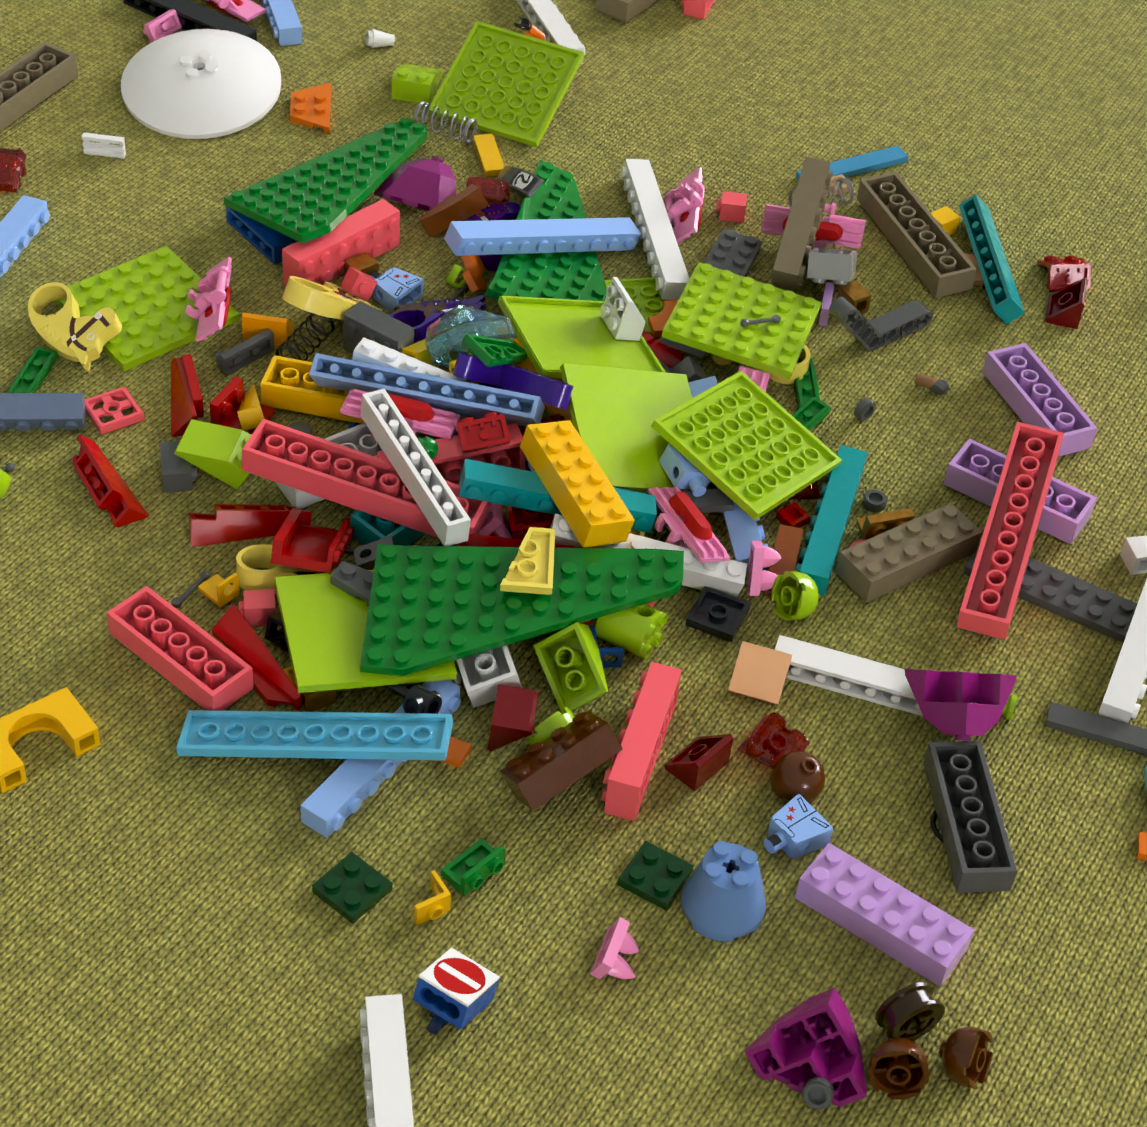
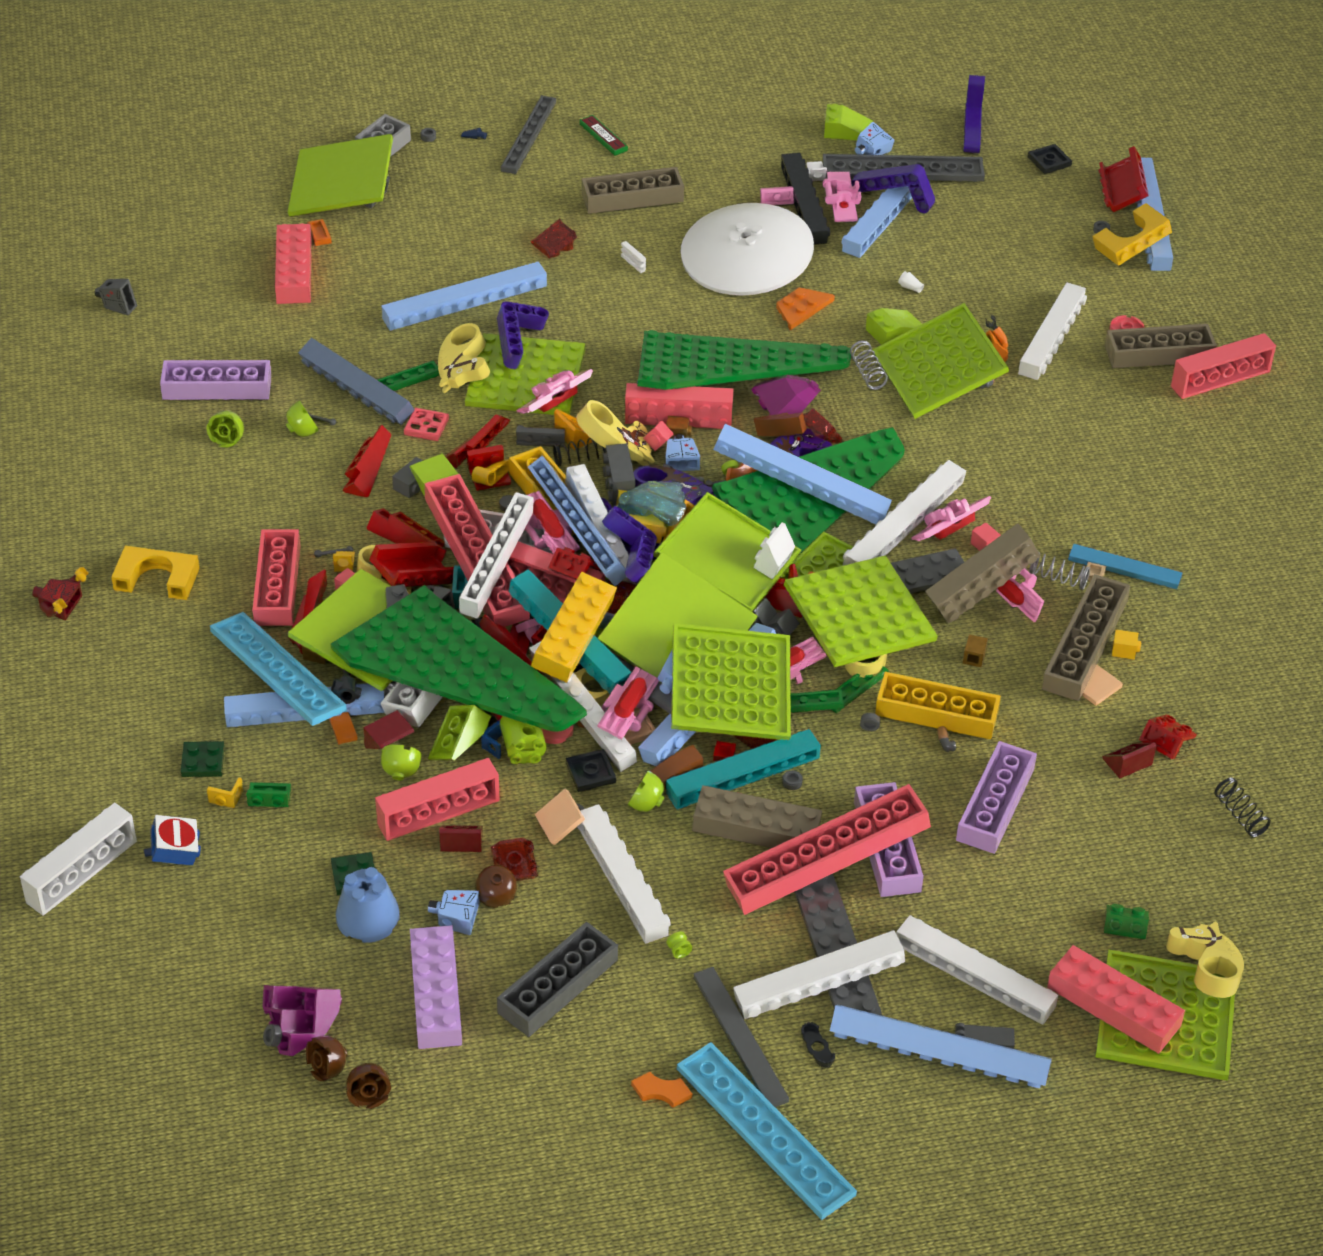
camera: 50 degrees right, 0 degrees up
green plate [417,436,439,458] -> none
green wing [462,334,528,367] -> none
yellow tile [473,134,504,177] -> none
dark grey slope [493,165,544,197] -> none
light yellow wing [500,527,555,595] -> none
reddish brown brick [500,711,623,811] -> none
bright pink tile [590,917,639,980] -> none
dark grey hinge [740,315,781,327] -> none
bright pink tile [746,541,781,596] -> none
light grey brick [807,247,857,285] -> none
lavender tile [818,282,834,327] -> none
dark grey beam [829,297,933,352] -> none
pearl gold bracket [856,508,915,539] -> none
dark brown wheel [875,982,945,1041] -> none
magenta brick [905,669,1016,741] -> none
teal brick [959,194,1025,324] -> none
none -> dark purple beam [497,301,549,369]
none -> yellow brick [875,672,1001,740]

